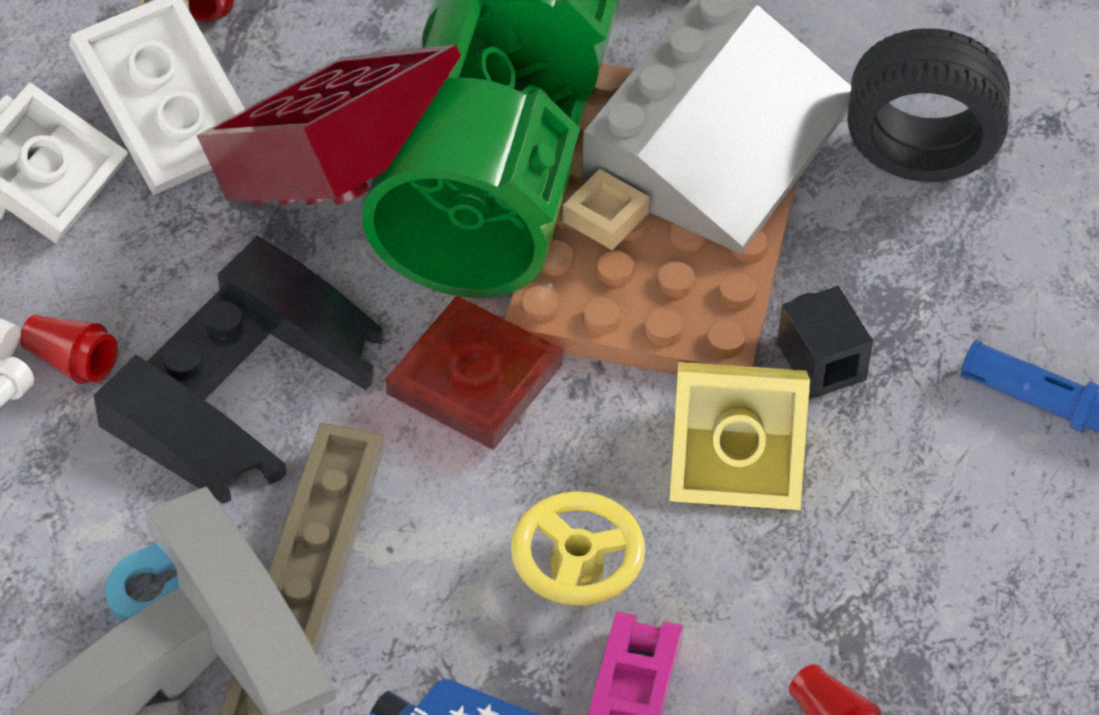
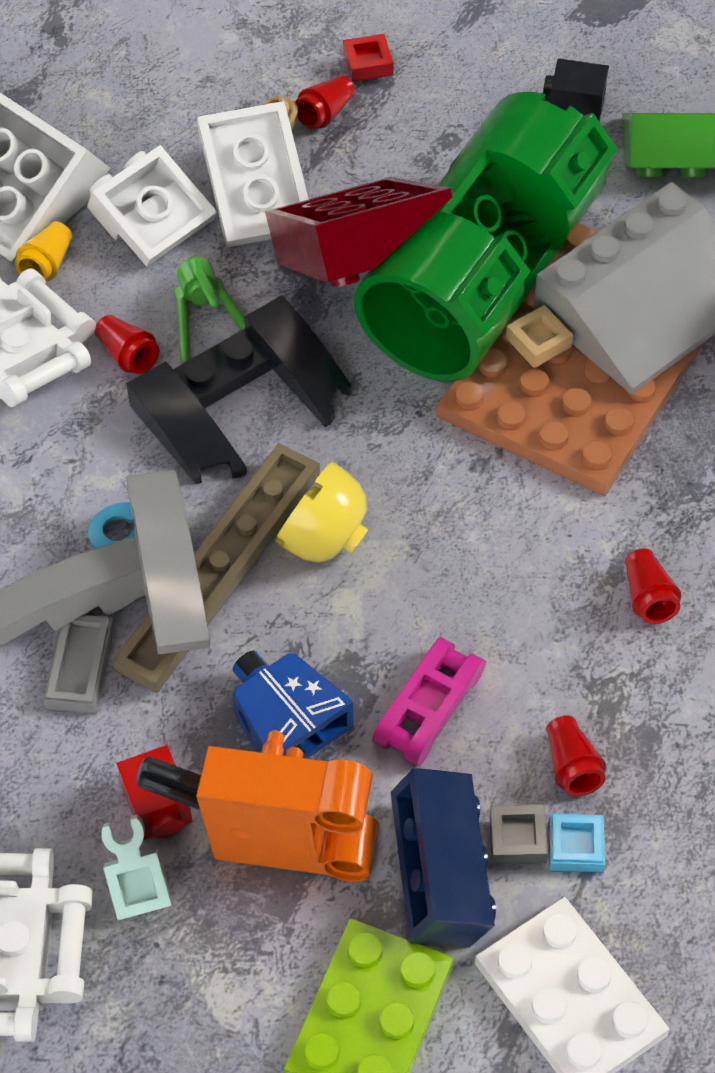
camera: 20 degrees right, 5 degrees up
clear red plate [386,295,563,450] -> none
light yellow piece [511,491,645,606] -> none
light yellow slope [669,362,810,510] -> none
black brick [777,286,873,399] -> none
none -> bright green plant [173,257,245,365]
none -> light yellow cylinder [275,461,369,563]
none -> red cone [625,548,681,624]

